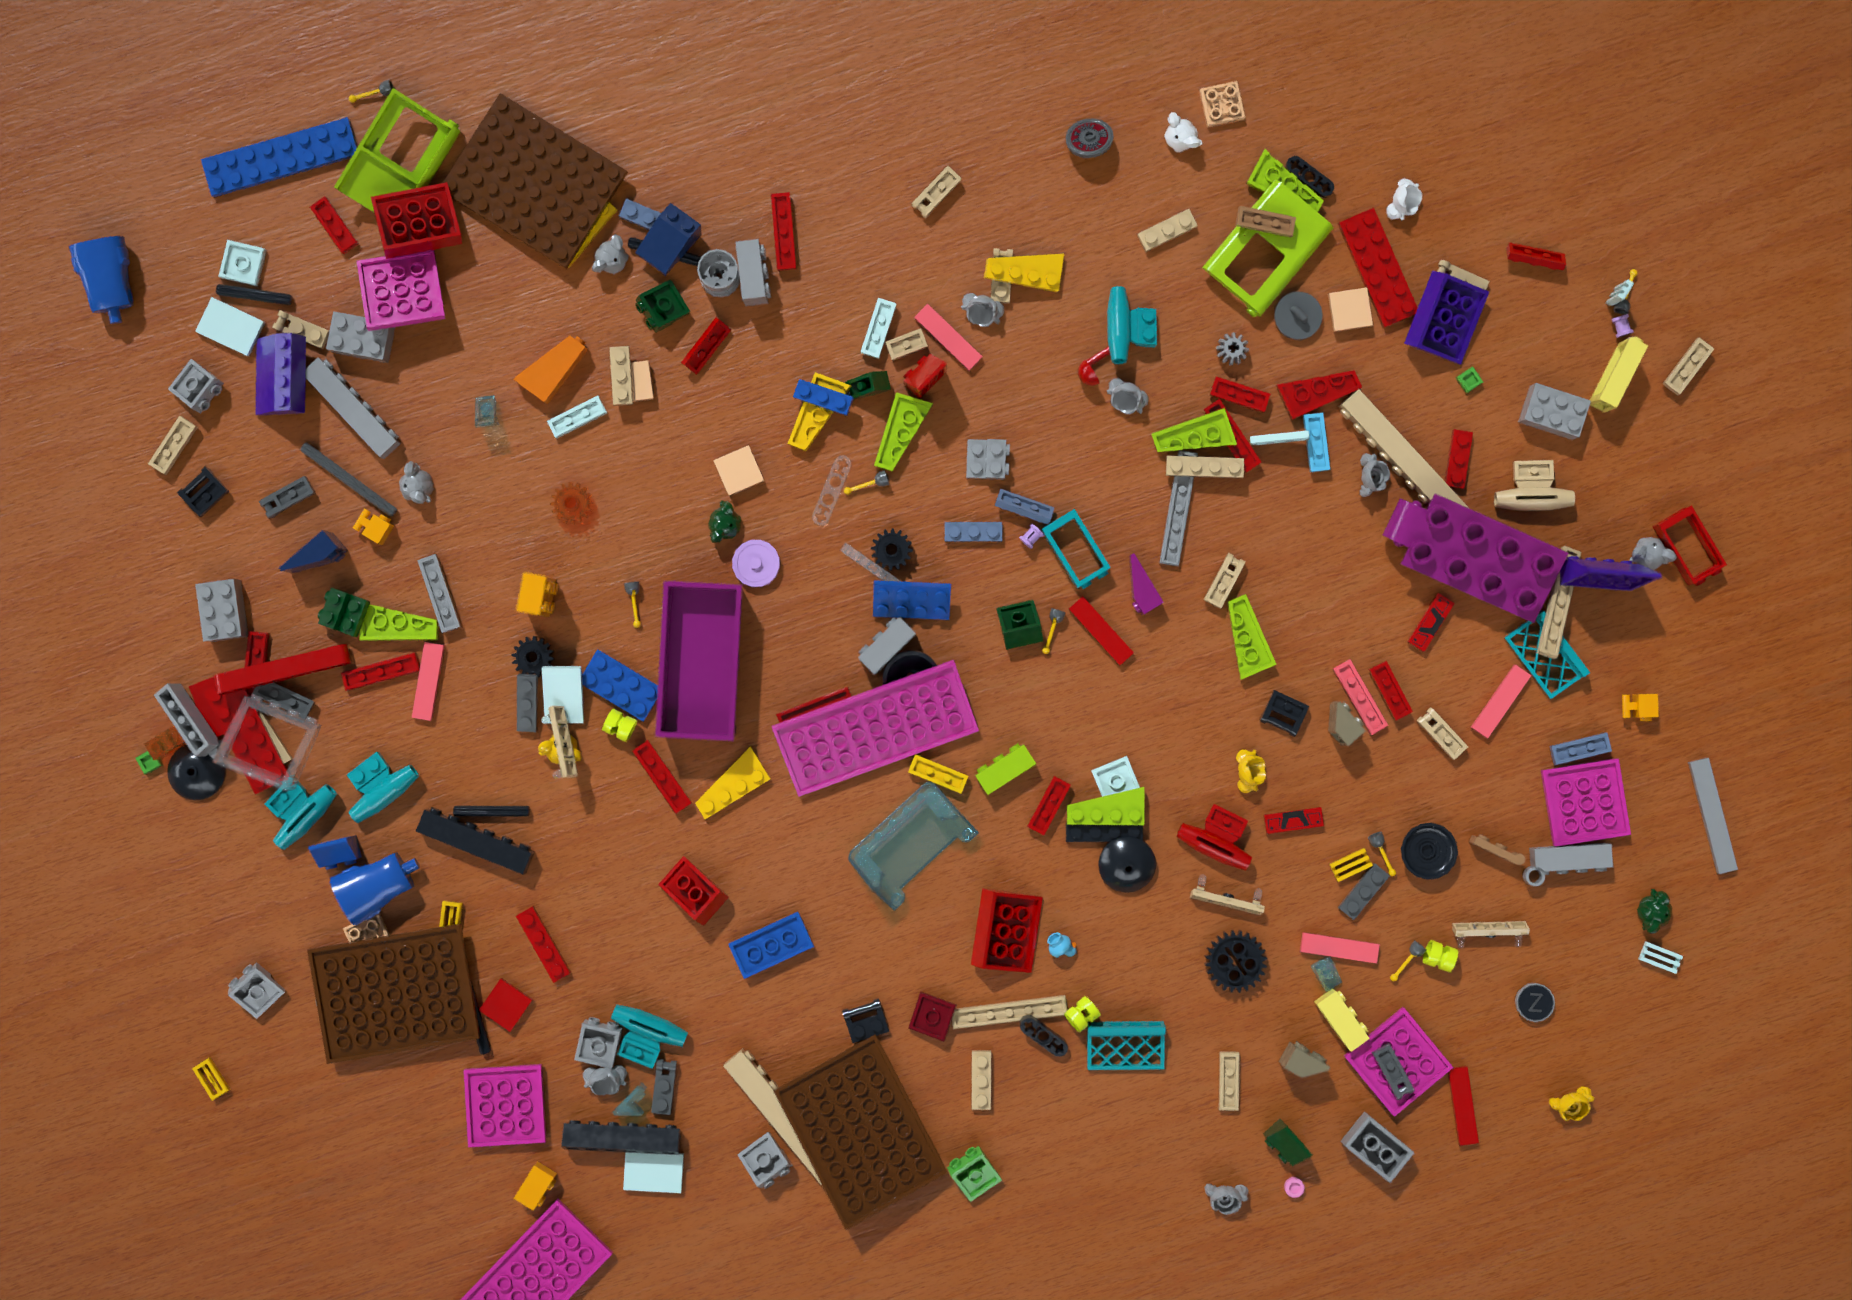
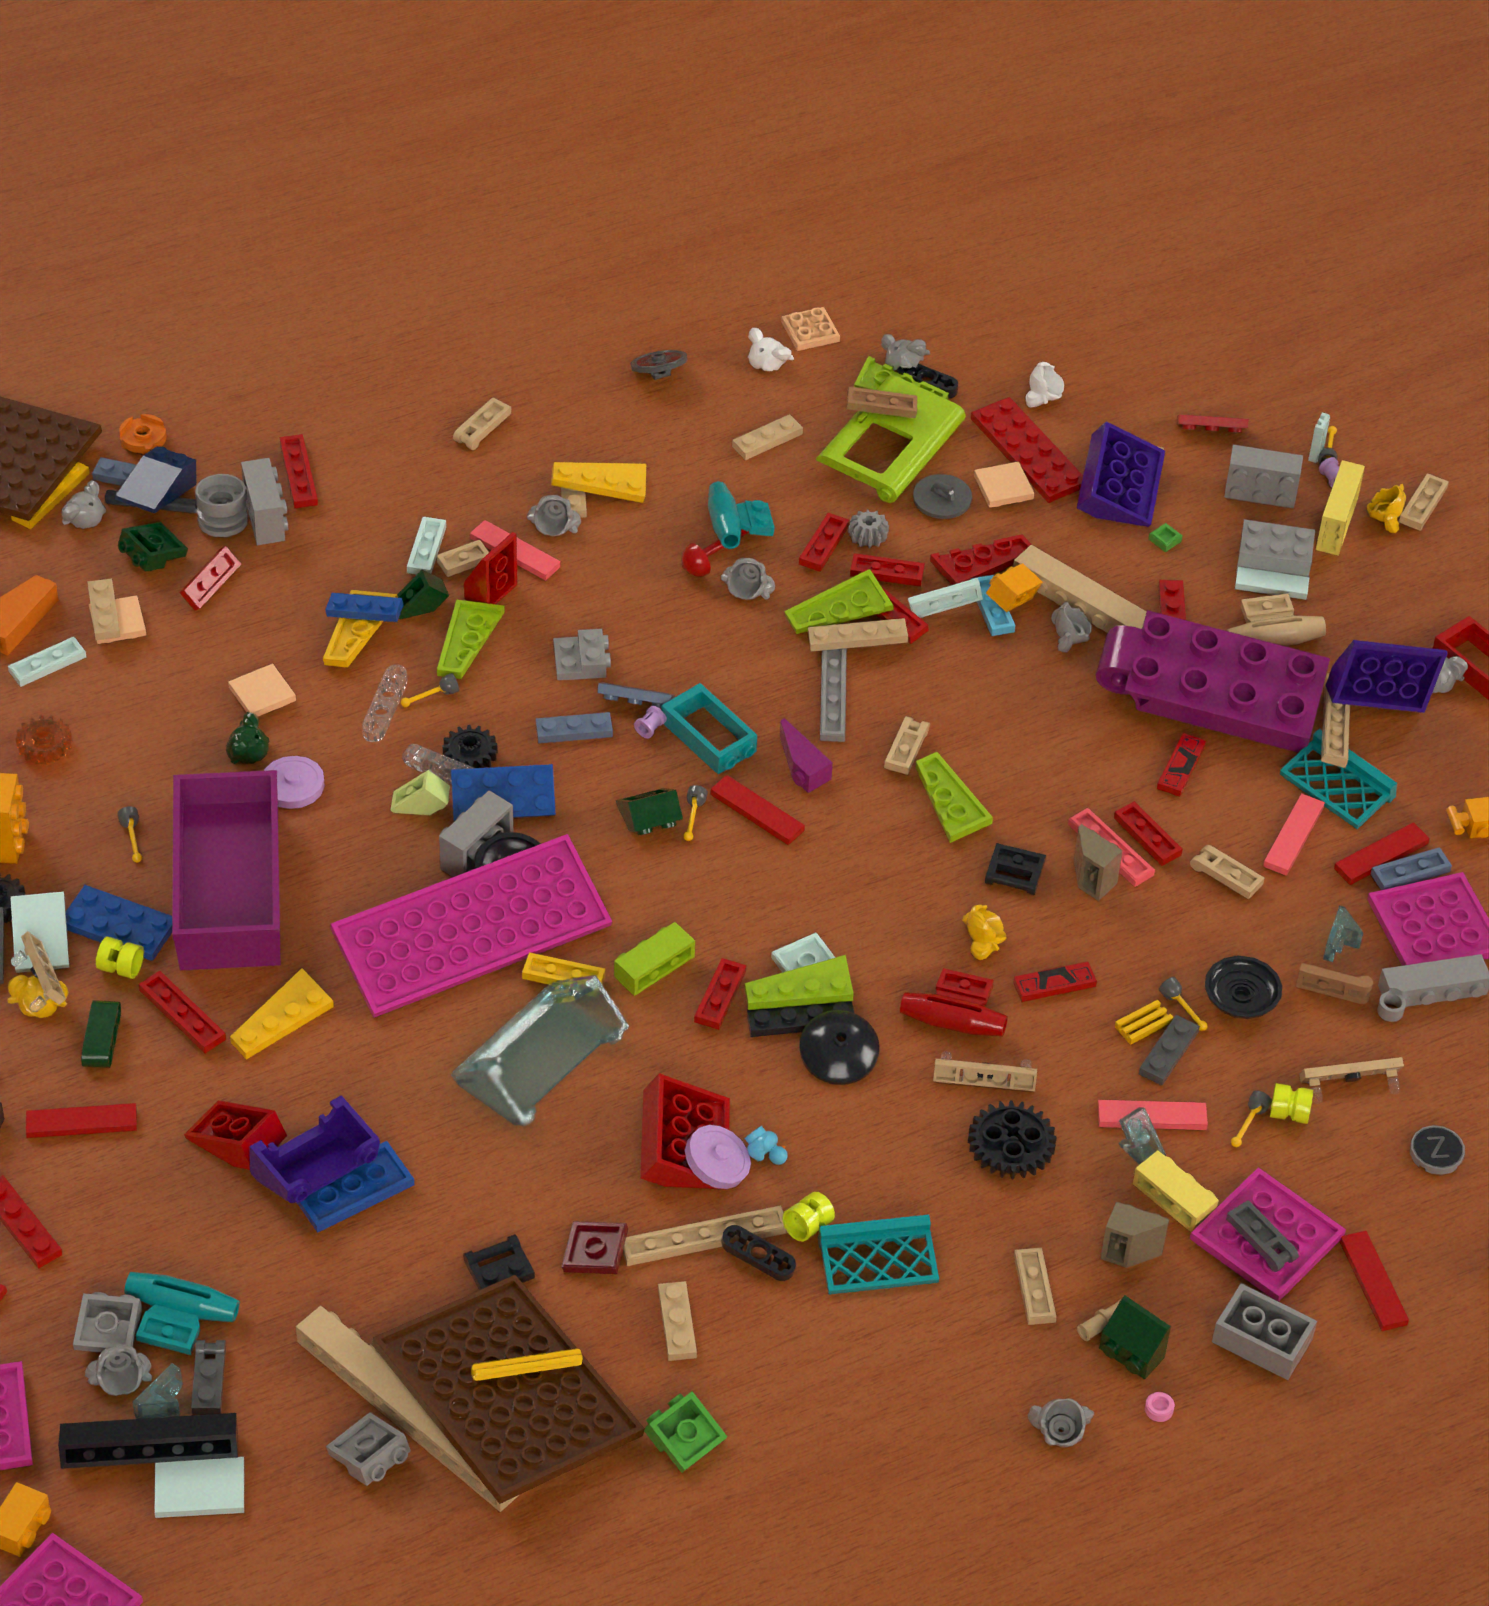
camera: 10 degrees left, 40 degrees down
none -> red tile [26,1103,137,1138]
none -> dark green beam [81,1000,121,1068]
none -> orange plate [119,414,167,455]
none -> dark purple windscreen [249,1095,380,1203]
none -> yellowish green slope [391,770,450,815]
none -> yellow axle [471,1348,583,1381]
none -> lavender wheel [685,1125,751,1189]
none -> red plate [799,513,850,572]
none -> light grey hair [881,334,930,371]
none -> light orange brick [986,563,1043,612]
none -> tan pin [1077,1299,1121,1341]
none -> light grey brick [1224,445,1303,509]
none -> light aqua tile [1235,567,1309,600]
none -> clear light blue slope [1323,905,1363,962]
none -> red tile [1334,822,1430,885]
none -> yellow hair [1367,484,1406,533]

